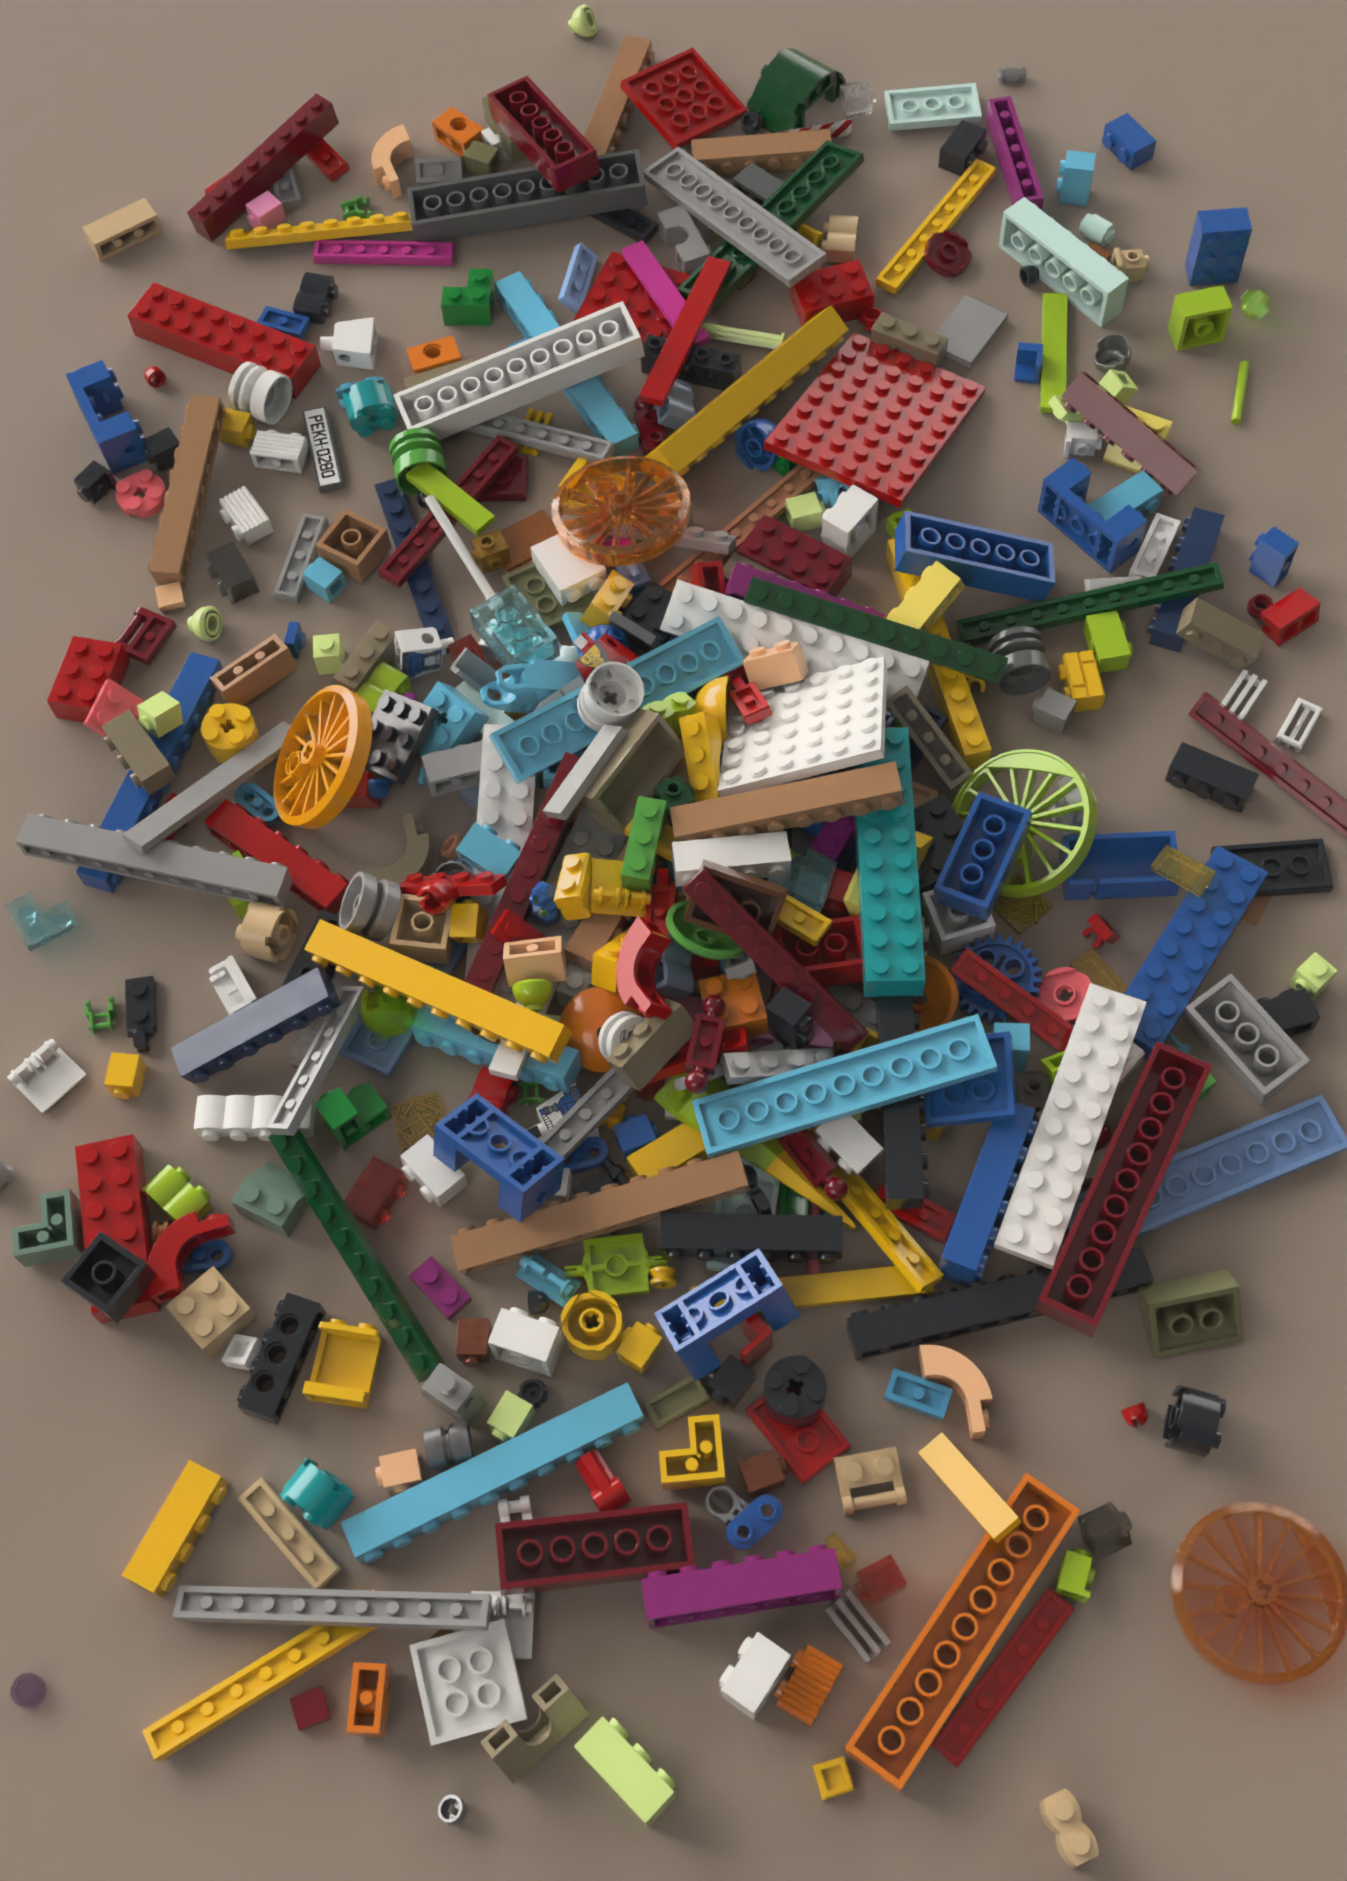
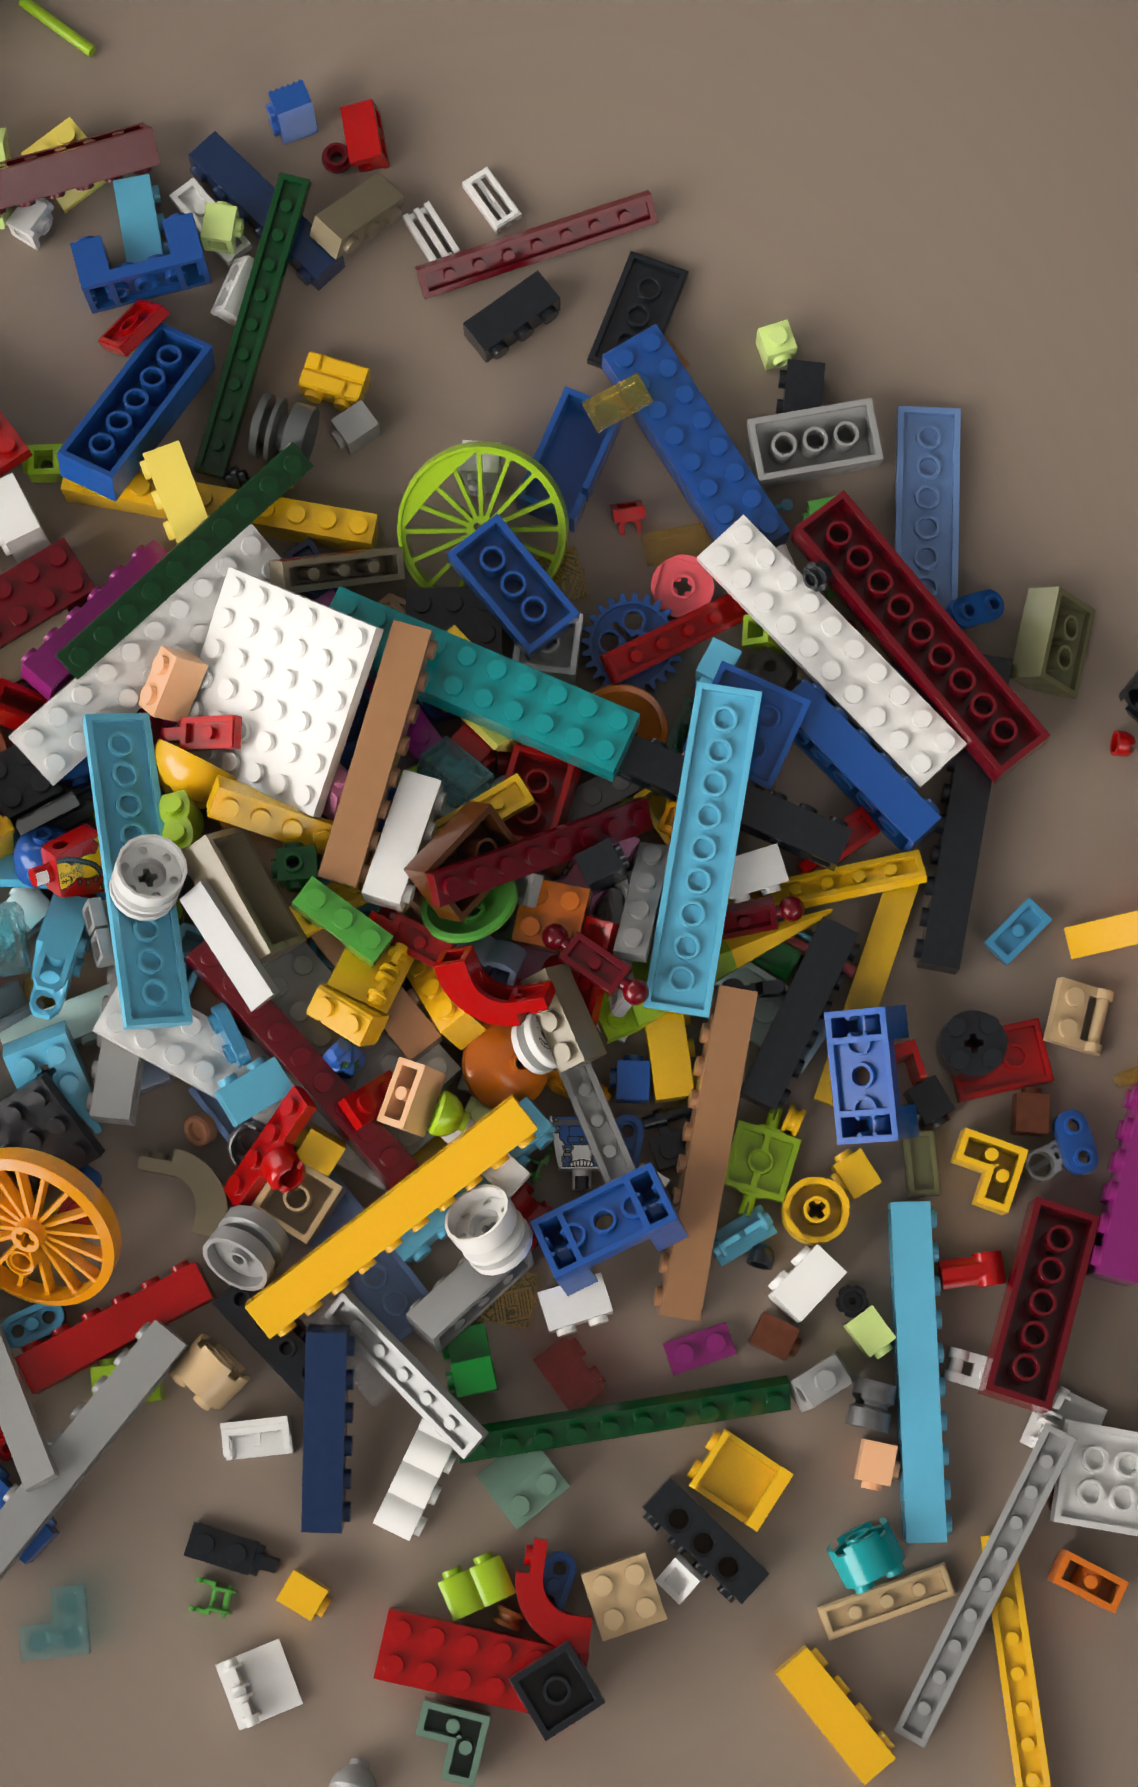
camera: 70 degrees left, 15 degrees up
dark red tile [289,1686,332,1731] -> none
clear neon green cylinder [360,986,418,1039] -> none
light nougat arch [918,1345,993,1440] -> none
lime brick [1083,610,1133,673] -> none
none -> red tile [98,299,170,357]
none -> yellowish green brick [200,201,244,254]
none -> dark azure plate [207,1002,252,1068]
none -> light grey brick [406,1250,534,1354]
none -> white wheel [444,1184,533,1276]
none -> black plate [803,561,833,591]
none -> blue plate [946,589,1004,630]

